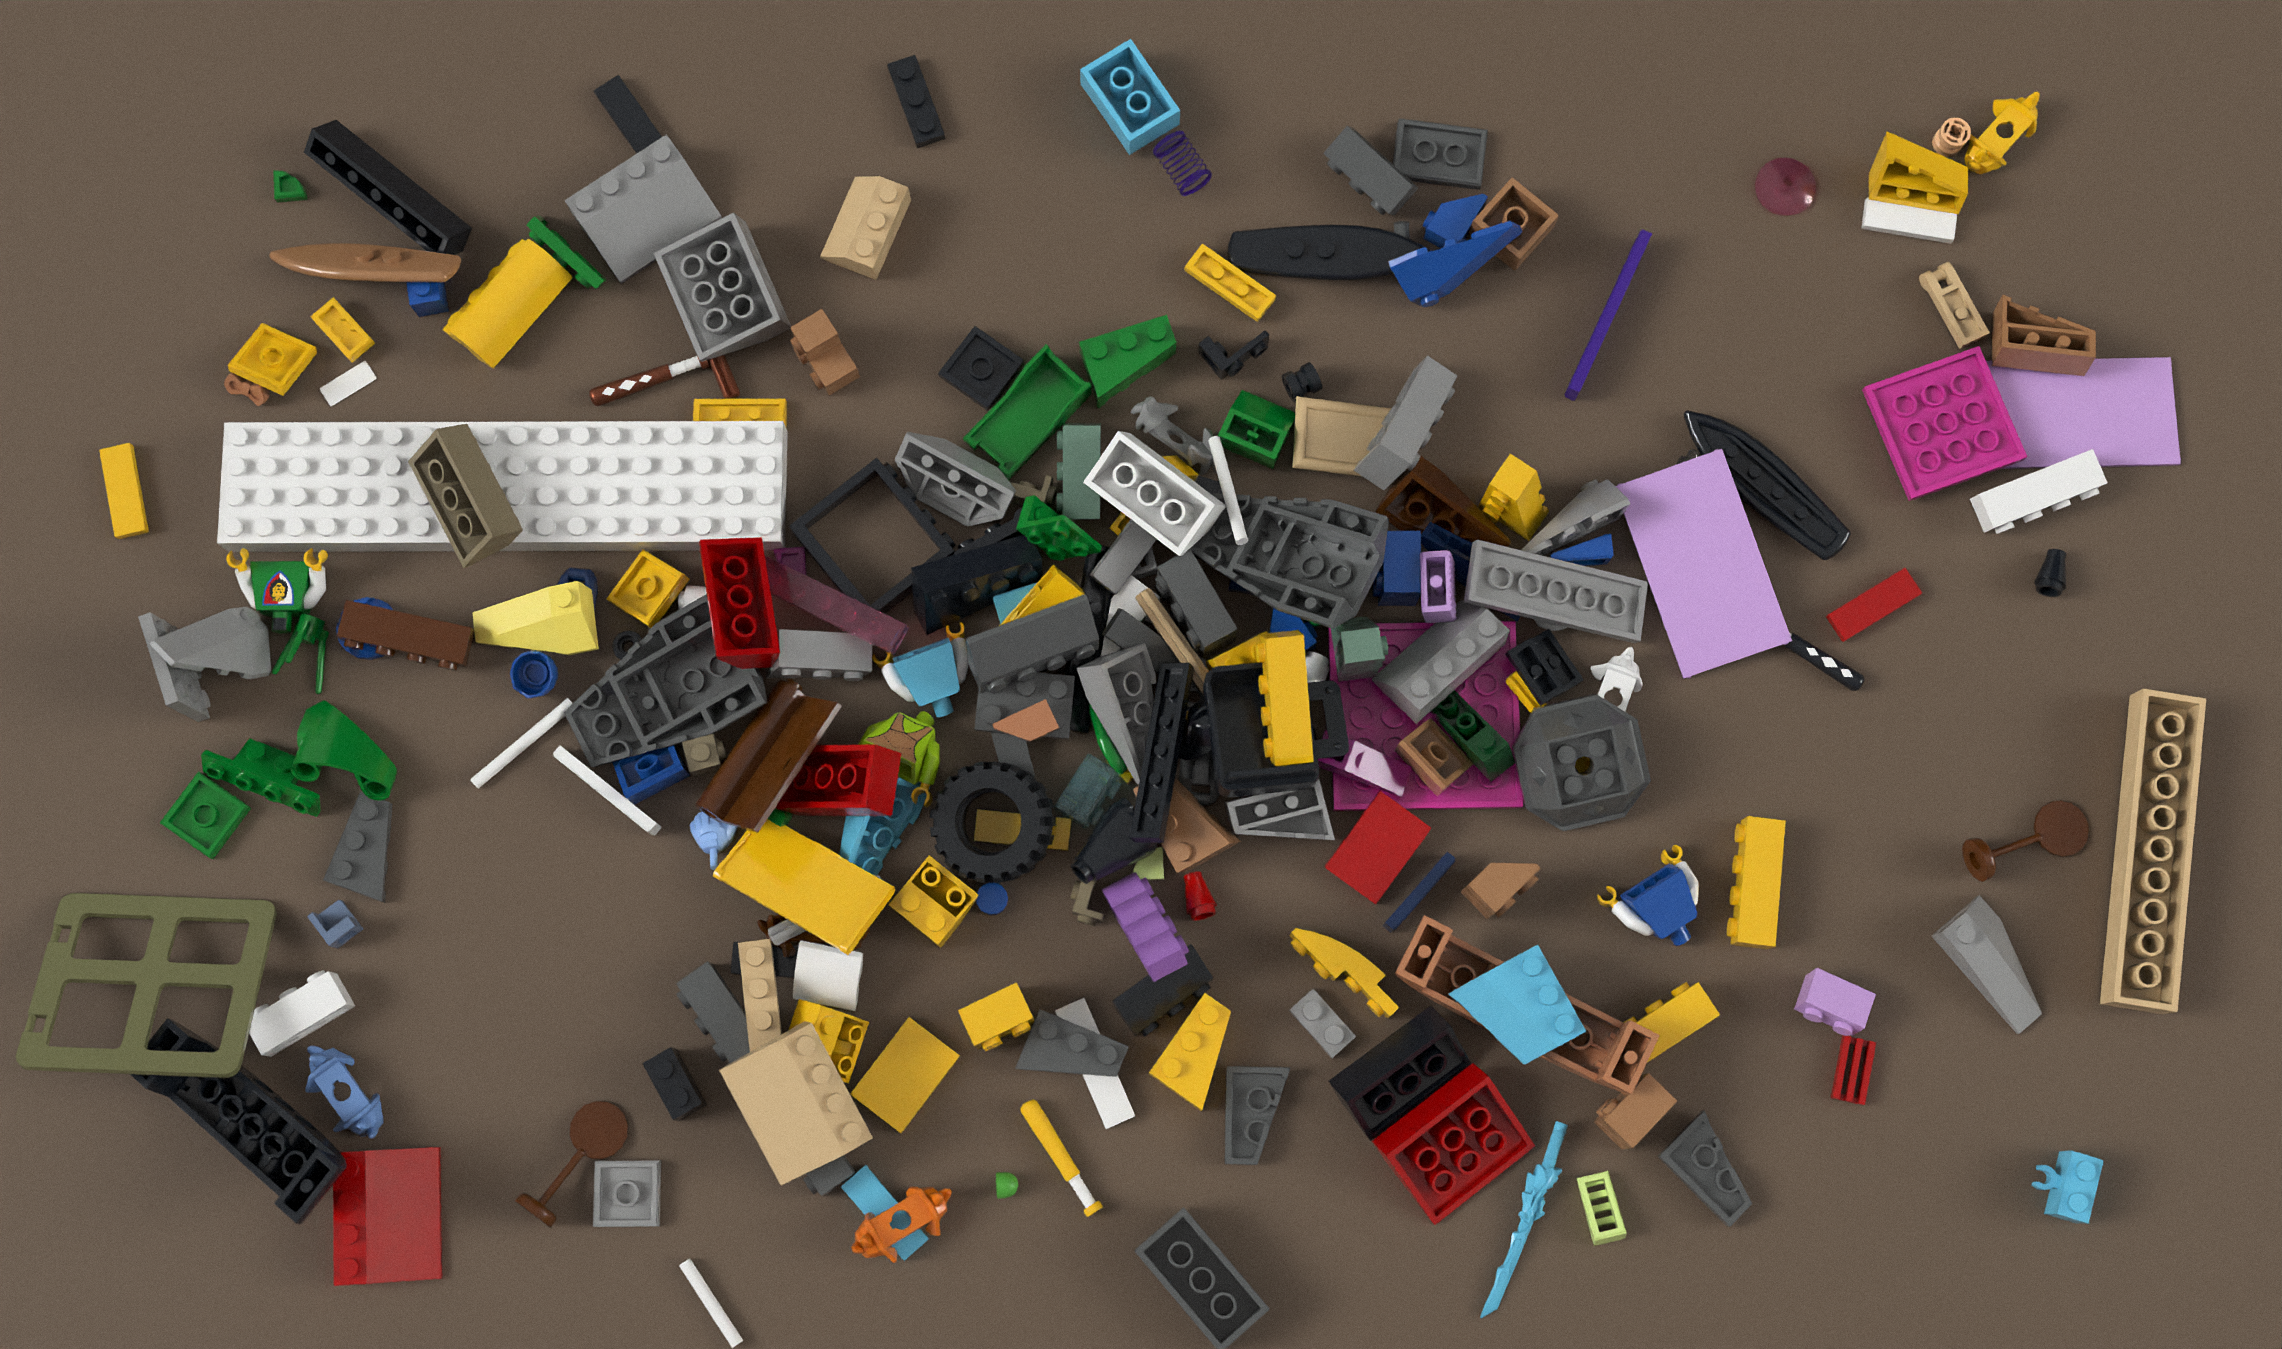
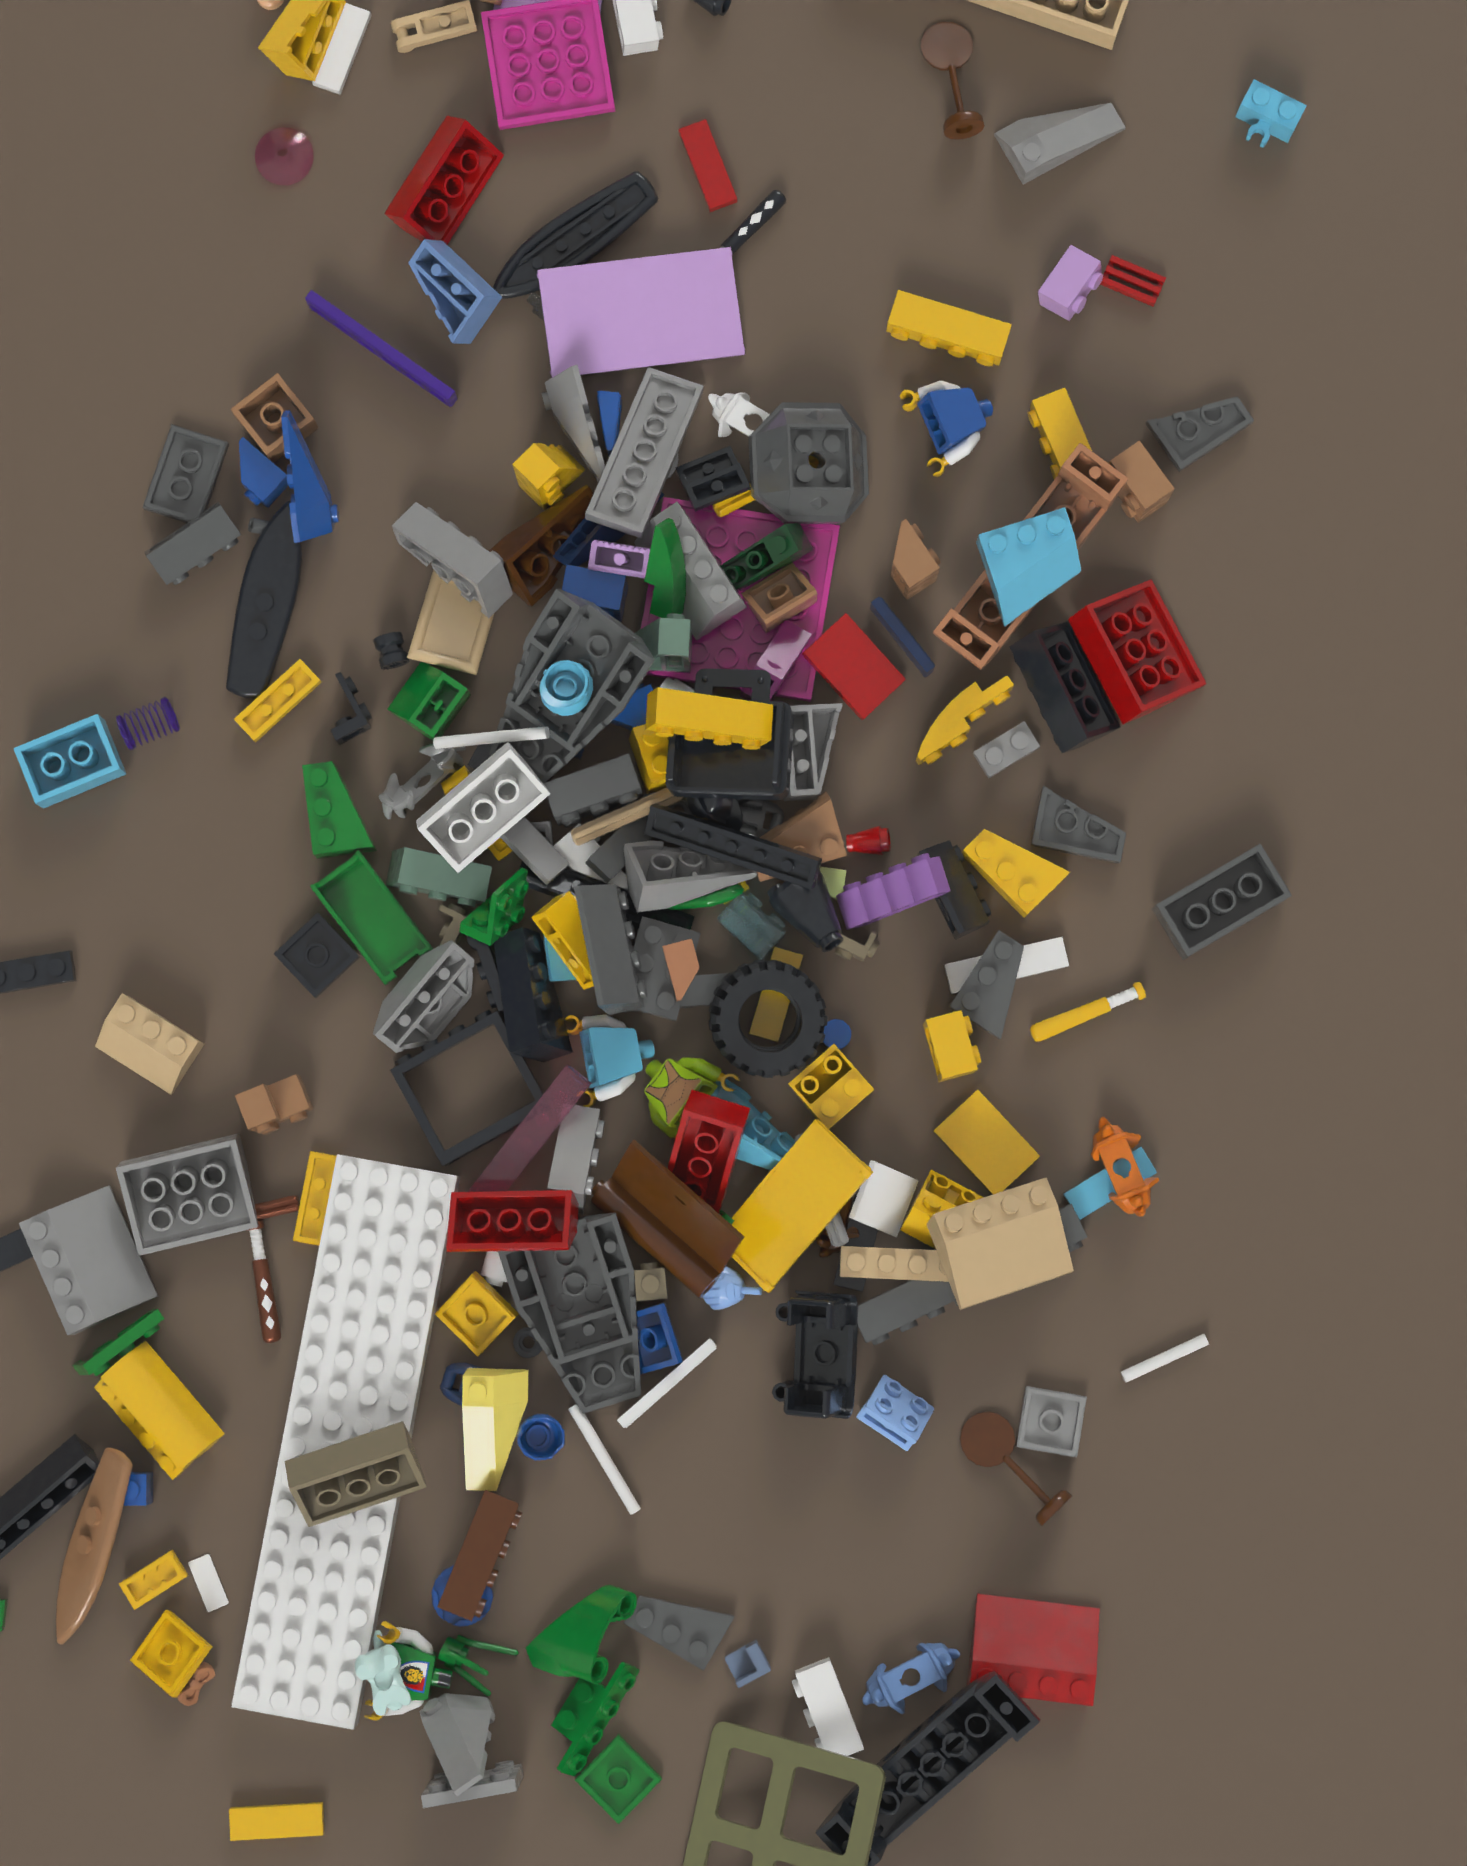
camera: 75 degrees left, 5 degrees up
black brick [642,1047,707,1121] -> none
magenta tile [774,547,807,579] -> none
bright green hinge [996,1172,1018,1199] -> none
medium azure sword [1480,1121,1568,1318] -> none
yellowish green slope [1577,1171,1627,1246] -> none
none -> light aqua animal [355,1630,412,1716]
none -> red slope [384,116,504,245]
none -> medium blue wedge [408,239,502,344]
none -> medium azure piece [539,660,593,716]
none -> green slope [644,518,686,618]
none -> black container [772,1290,858,1419]
none -> light blue bracket [856,1375,934,1451]

